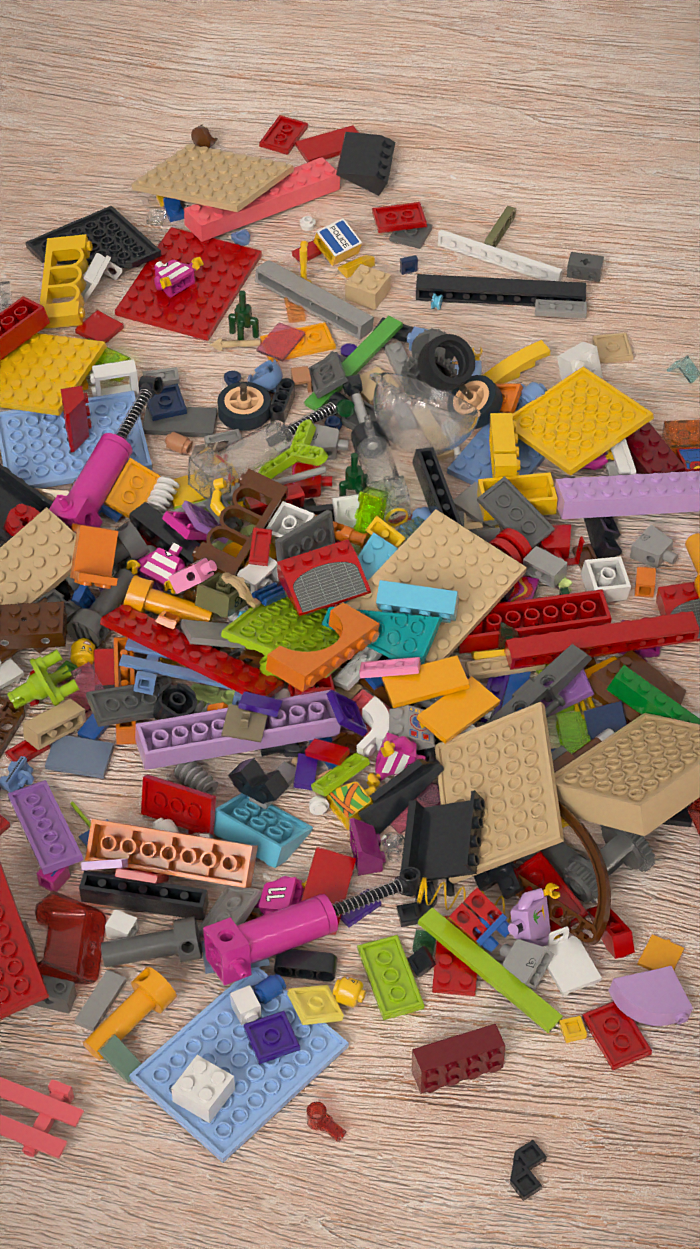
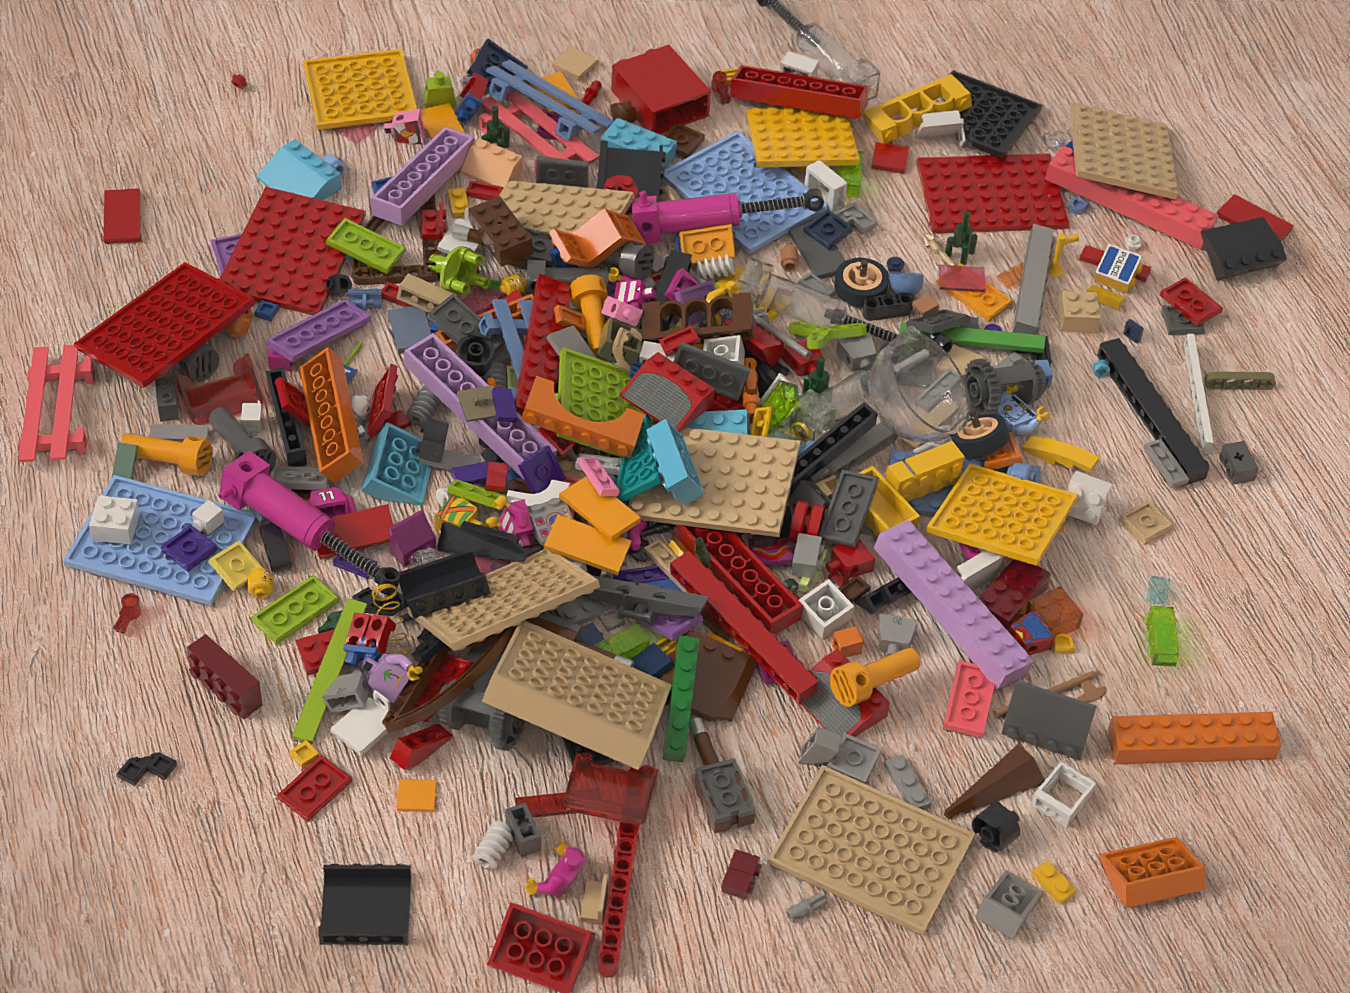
camera: 60 degrees right, 0 degrees up
red slope [60,386,92,452] -> none
lavender tile [81,859,128,870] -> none
dark pink torso [154,257,204,298] -> none
reddish brown hair [191,124,218,148] -> none
blue brick [253,974,286,1004] -> none
red tile [259,115,308,155] -> none
black tile [407,946,436,977] -> none
black tyre [418,334,475,391] -> none
lavender brick [609,966,693,1026] -> none

